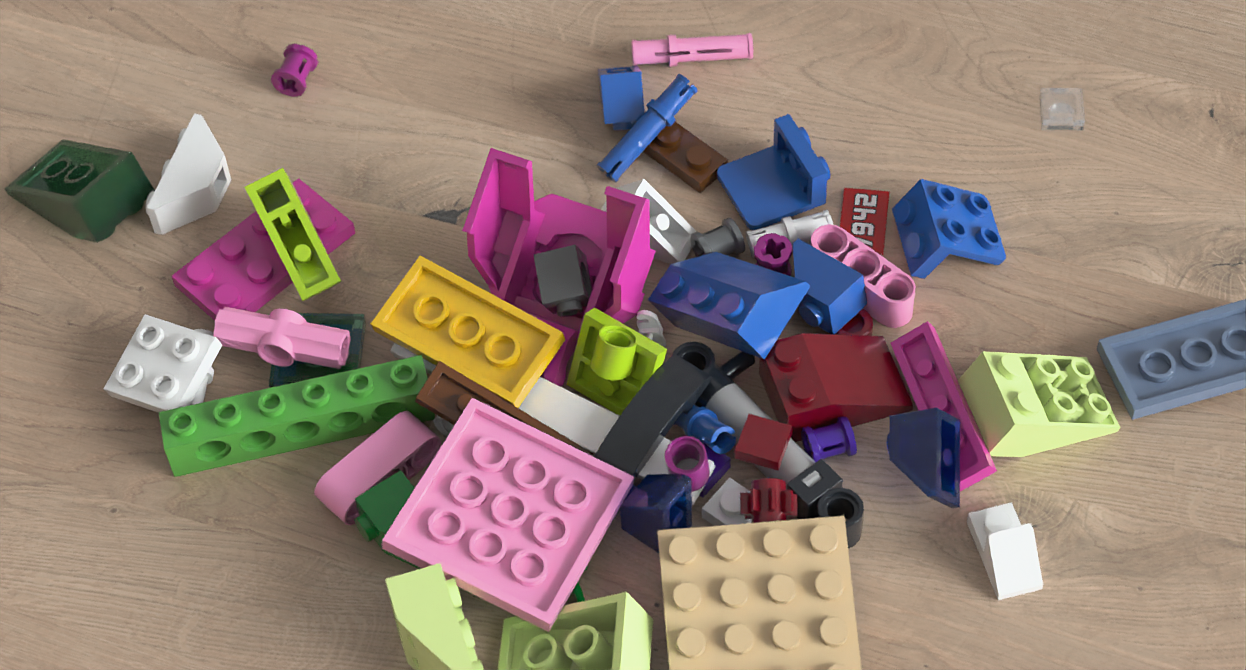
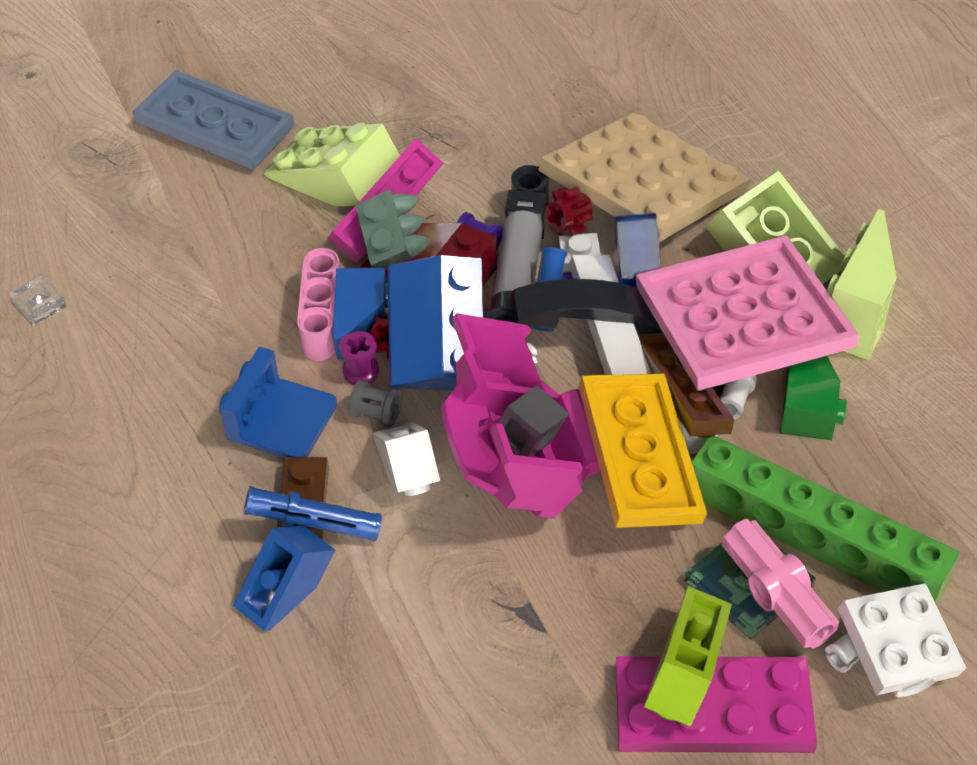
camera: 135 degrees left, 5 degrees down
bright pink beam [314,411,441,525] -> none
lime plate [566,307,667,416] -> none
bright pink pin [632,33,753,67] -> none
magenta beam [665,436,710,492] -> none
dark red tile [735,414,792,471] -> none
white pin [746,210,833,258] -> none
red sticker [840,187,890,255] -> none
clear blue slope [886,408,960,508] -> none
blue bracket [892,179,1006,279] -> none
white slope [967,502,1043,600] -> none
none -> sand green plate [356,189,430,270]

